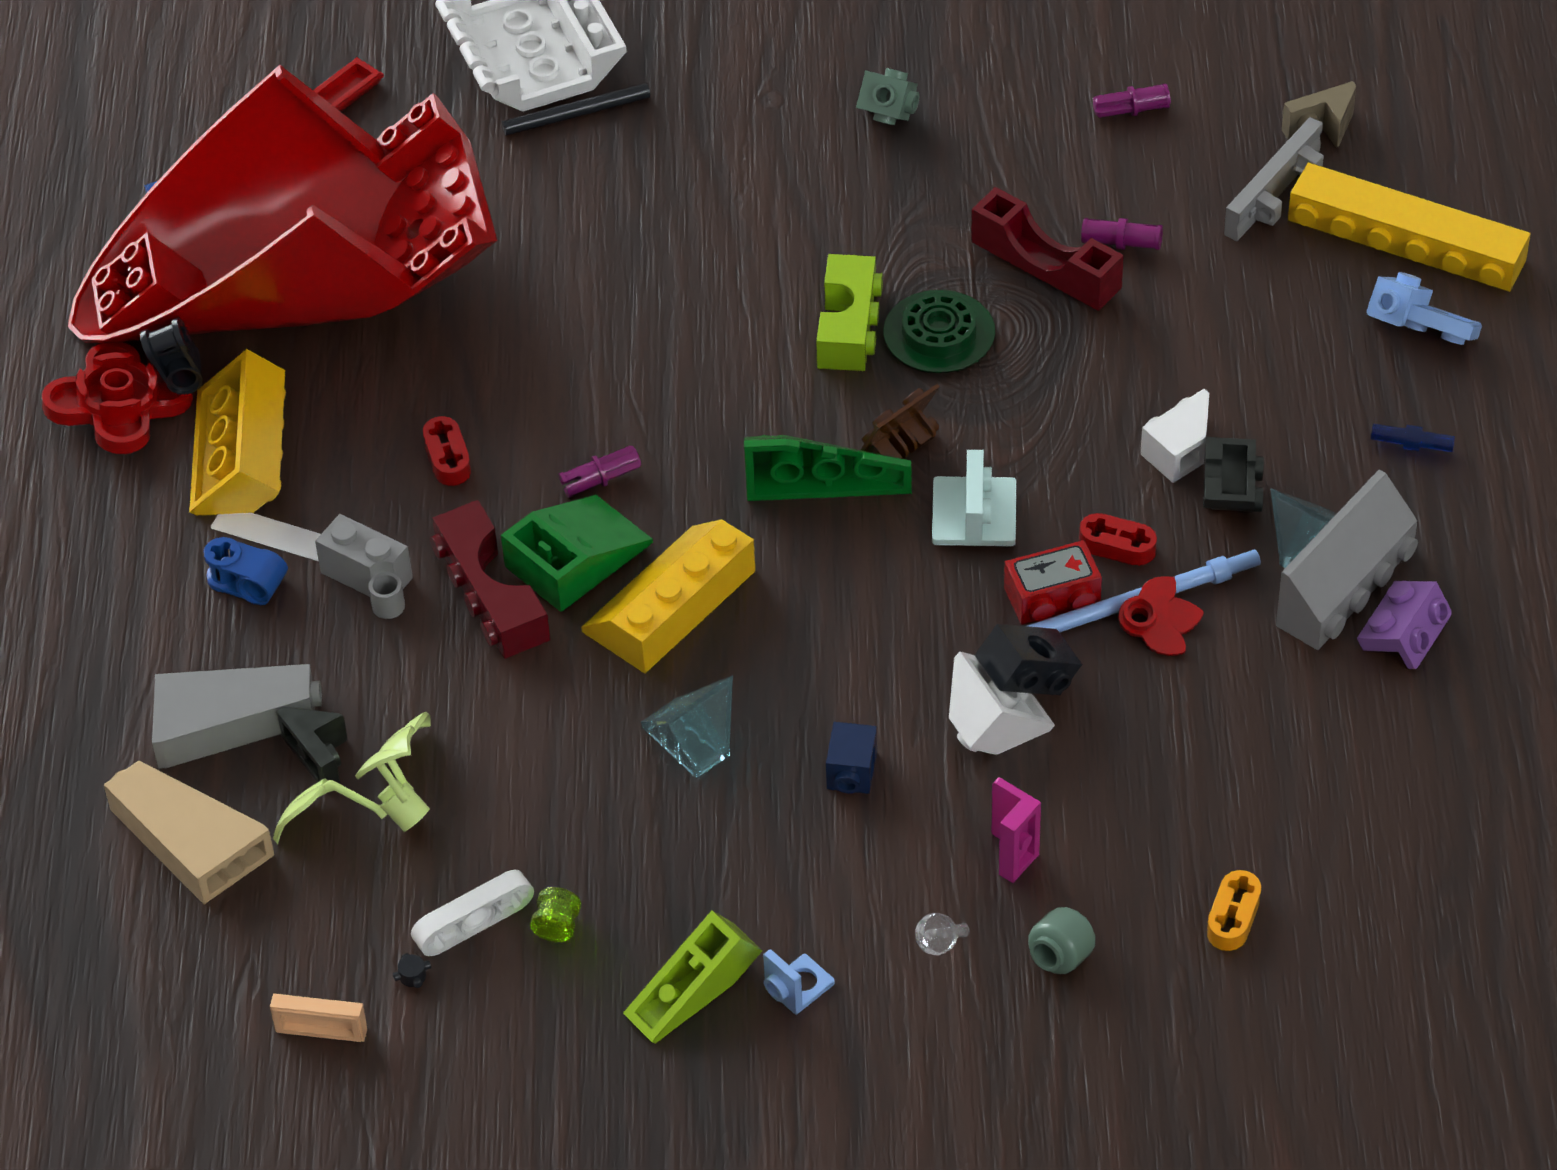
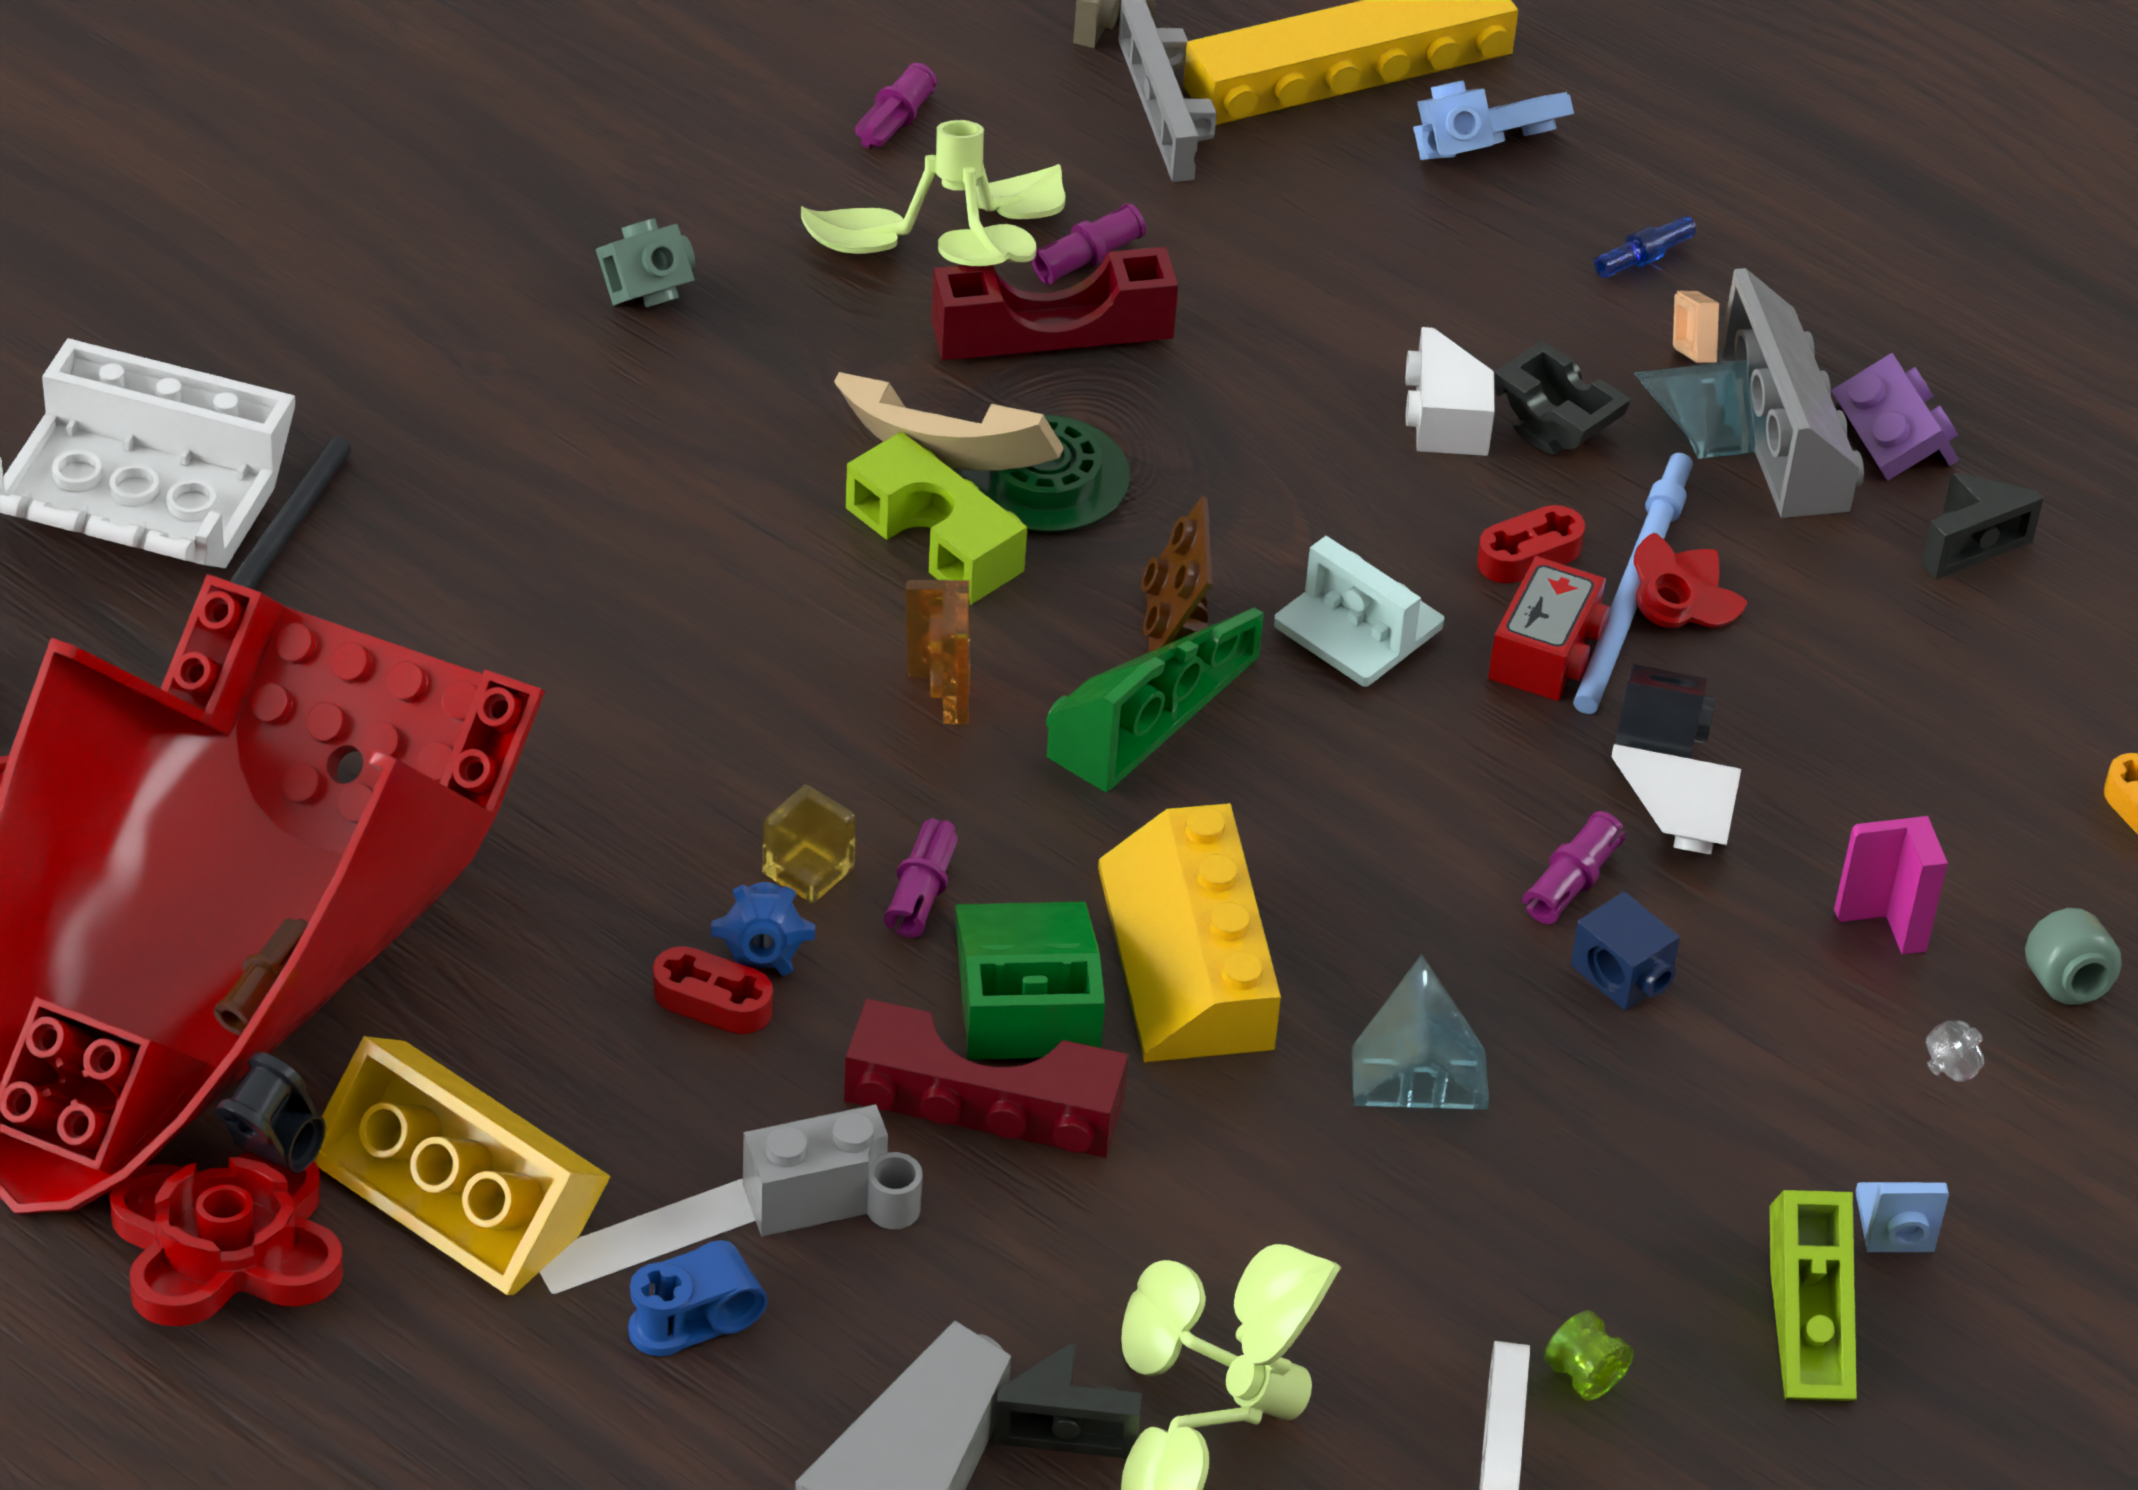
camera: 55 degrees left, 5 degrees down
none -> blue rock [711,882,816,976]
none -> clear yellow panel [763,783,856,904]
none -> yellowish green plant [801,120,1066,266]
none -> tan slope [834,372,1064,471]
none -> clear orange bracket [905,580,971,724]
none -> magenta pin [1522,811,1626,924]
none -> light nougat tile [1673,291,1719,363]
none -> pearl dark grey slope [1921,473,2044,580]

